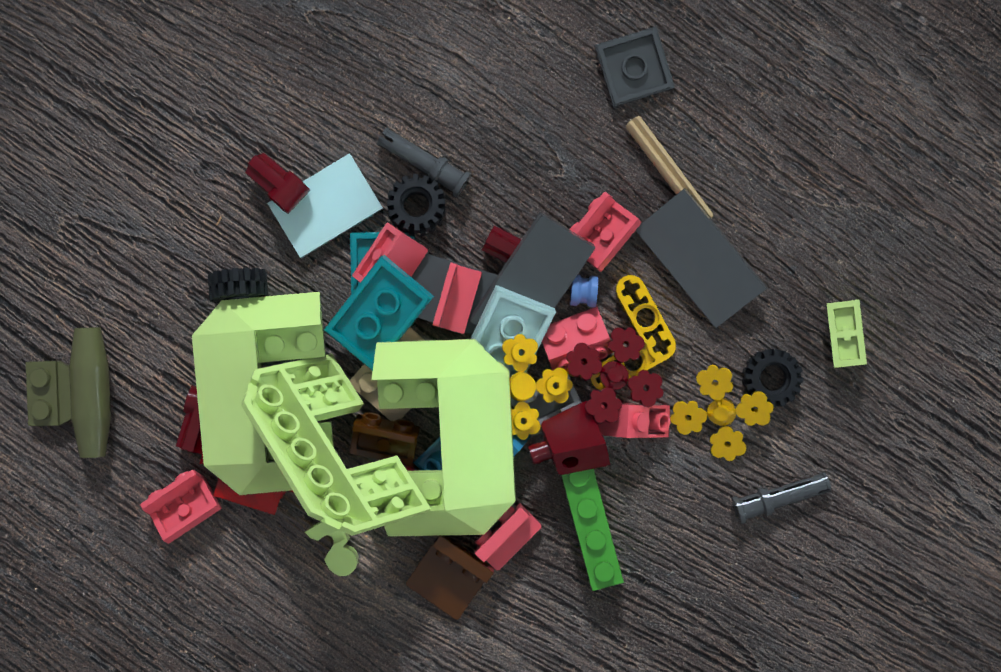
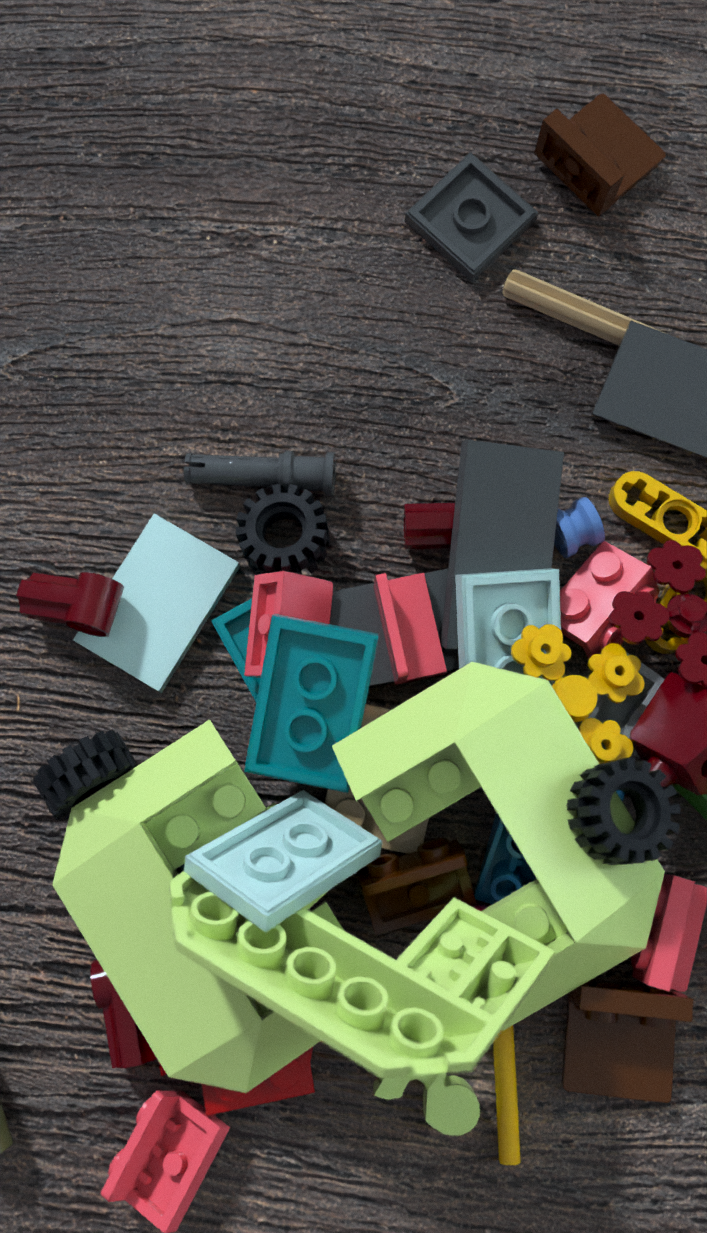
camera: 30 degrees left, 10 degrees down
coral bracket [570,192,642,272] -> none
none -> light aqua tile [184,790,383,933]
none -> yellow bar [493,1025,521,1165]
none -> reddish brown bracket [534,93,666,217]
none -> black tyre [567,758,681,865]

